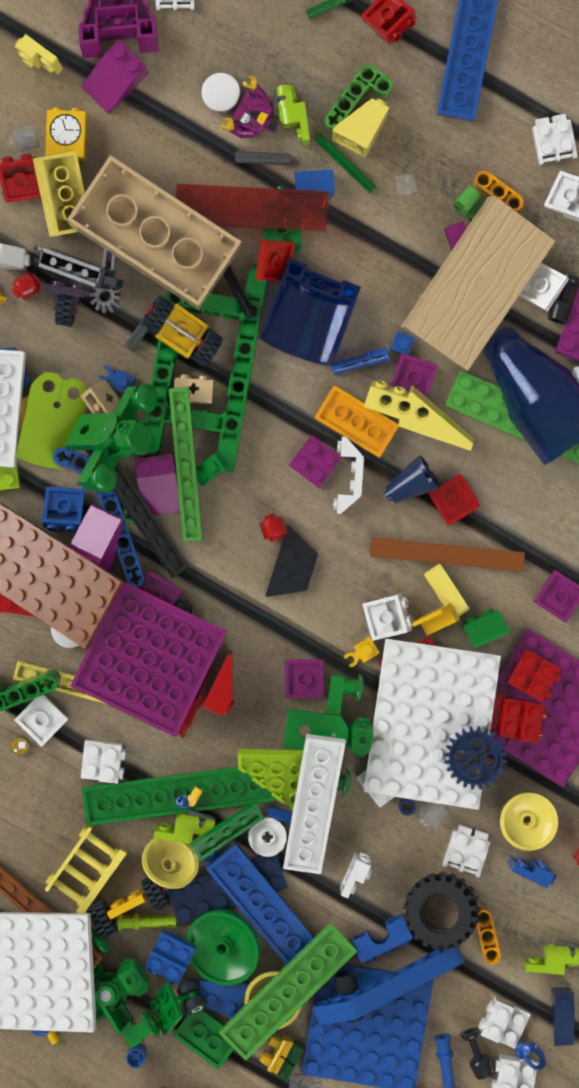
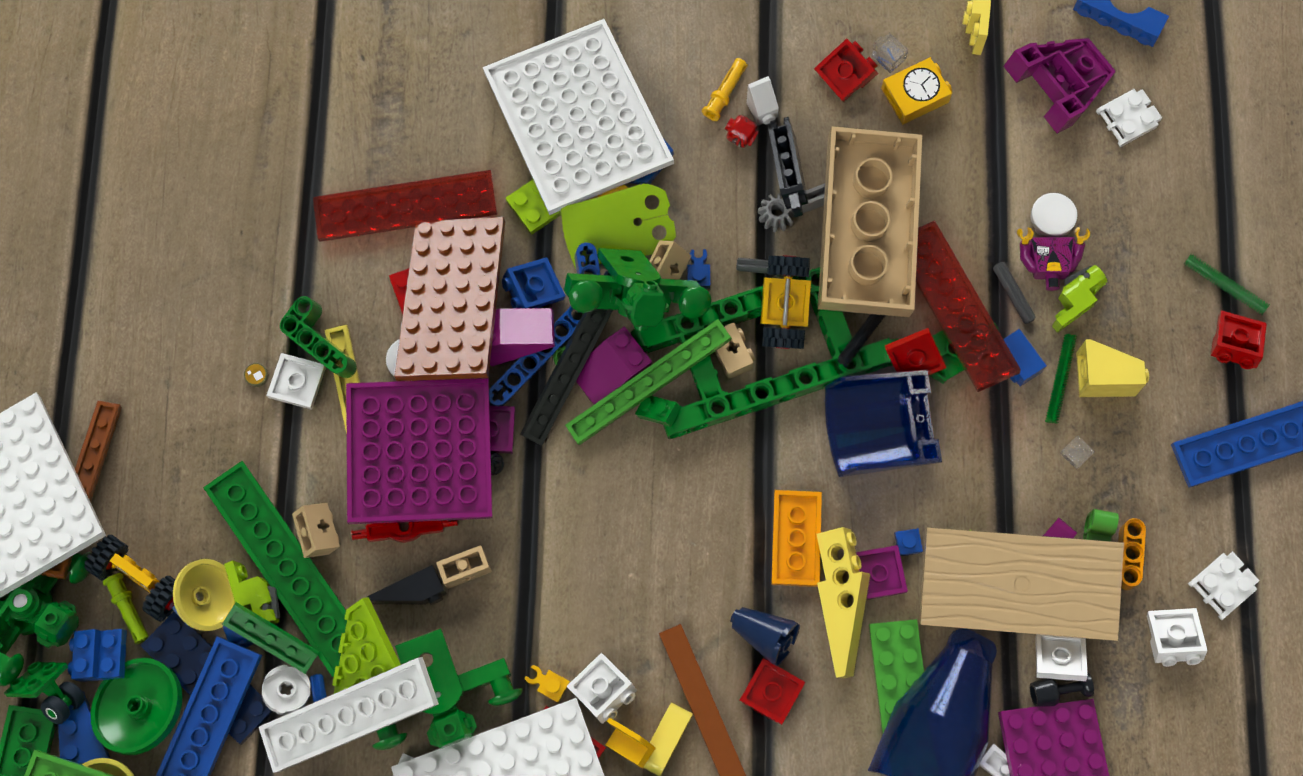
camera: 65 degrees right, 15 degrees down
light yellow slope [33,151,85,236] -> none
light yellow fence [45,825,128,913] -> none
plate [46,281,91,327] -> none
magenta slope [81,40,149,114] -> none
white plate [81,739,126,784] -> none
arm [176,786,203,808] -> none
red slope [202,651,235,716] -> none
red head [260,513,287,543] -> none
black wing [265,526,318,597] -> none
magenta plate [285,659,324,699] -> none
magenta plate [288,435,342,488] -> none
bright green beam [325,65,392,133] -> none
blue pin [331,346,390,375] -> none
white slope [333,437,364,514] -> none
none -> tan brick [292,503,340,558]
none -> black slope [367,565,447,605]
none -> tan brick [436,545,492,589]

